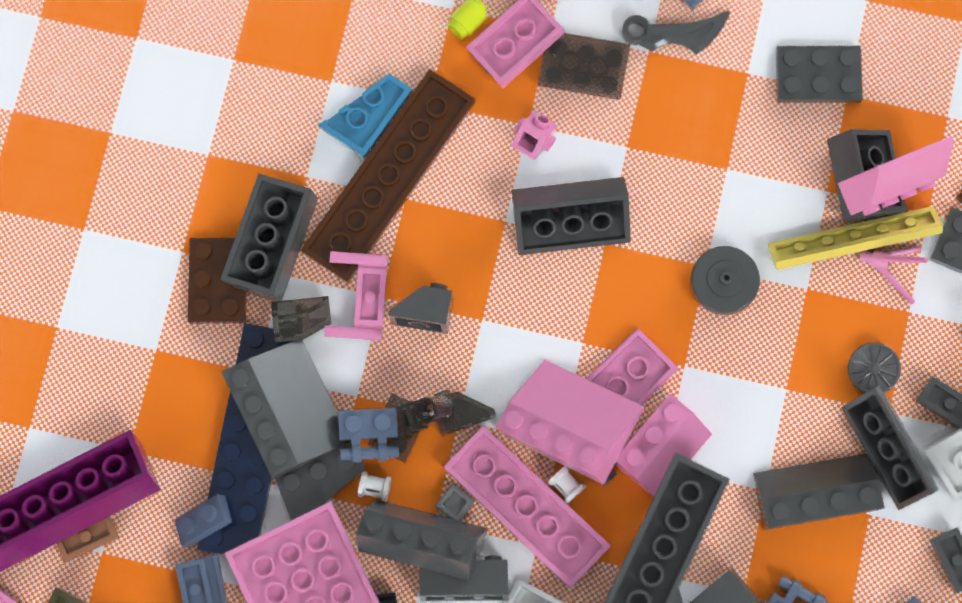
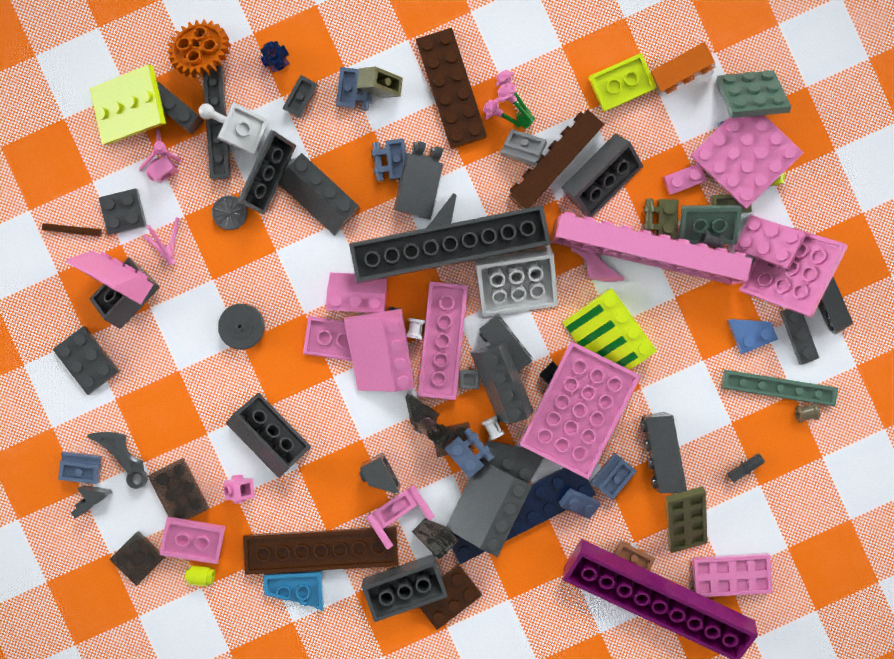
camera: 135 degrees left, 10 degrees up
light yellow plate [768,206,943,270] -> none

